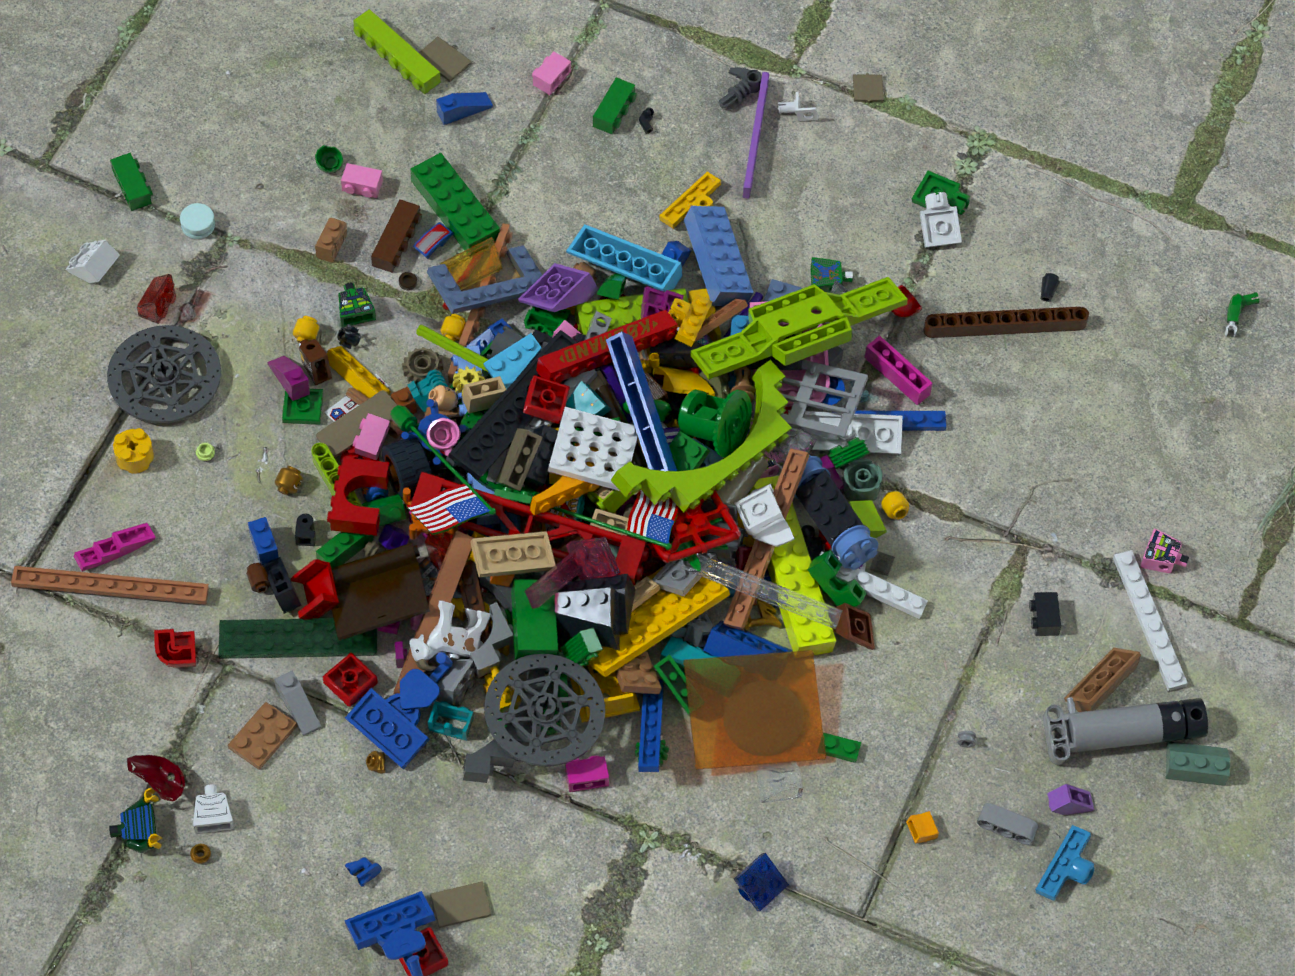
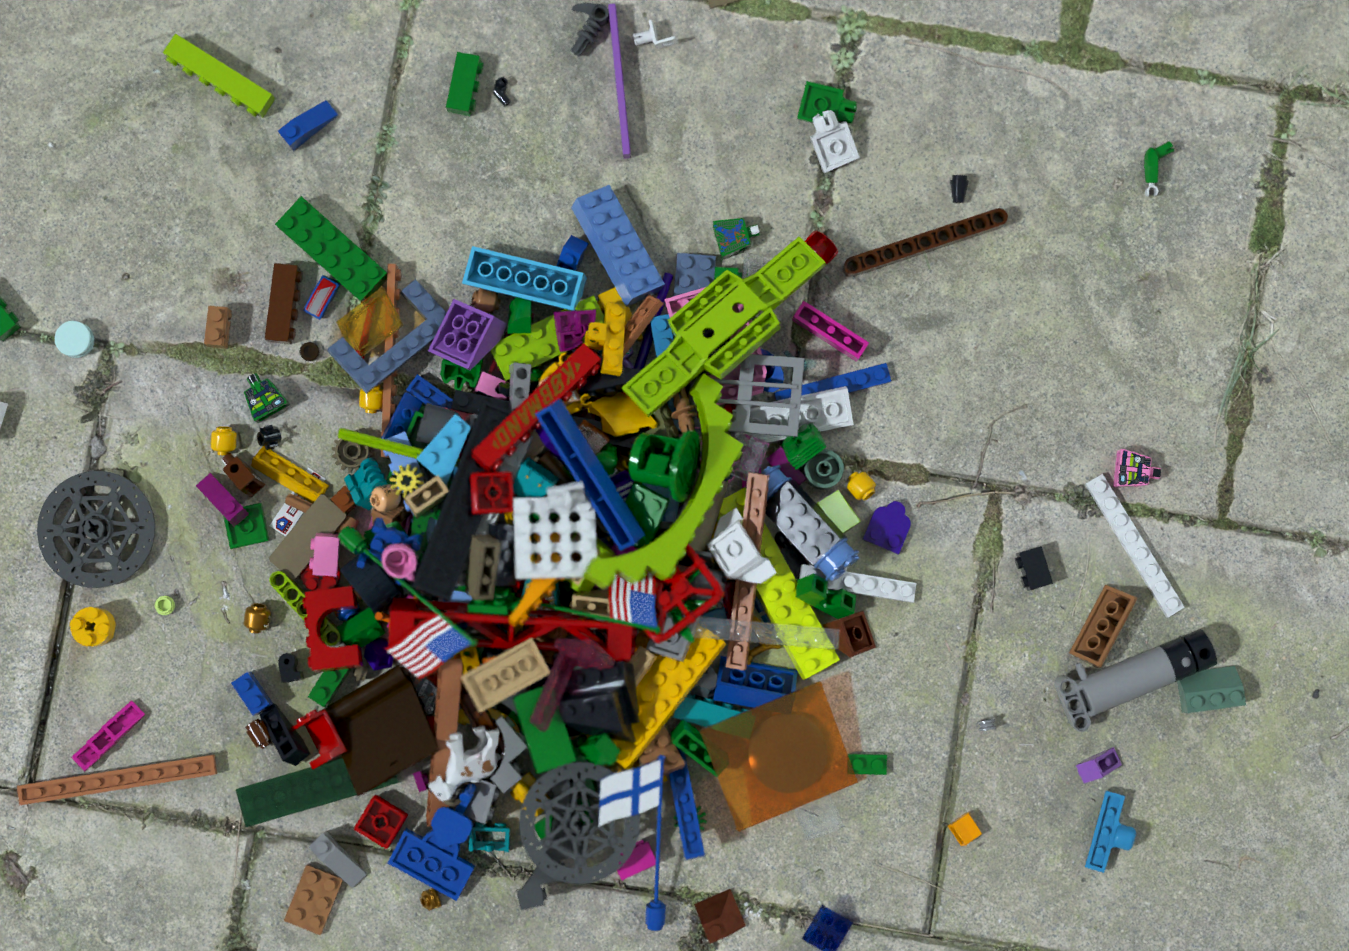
camera: 15 degrees left, 25 degrees up
clear red slope [137,274,176,324] -> none
red brick [154,629,196,668] -> none
green hair [315,145,344,173] -> none
bright pink brick [341,163,383,198] -> none
dark tan piece [419,36,472,82] -> none
bright pink brick [532,51,571,95] -> none
yellow plate [659,171,721,229] -> none
clear smoke plate [870,551,895,576] -> none
light grey beam [977,803,1039,845] -> none
none -> white hips [546,482,586,509]
none -> flag [599,755,666,931]
none -> copper slope [694,889,746,944]
none -> dark purple plate [862,501,911,555]

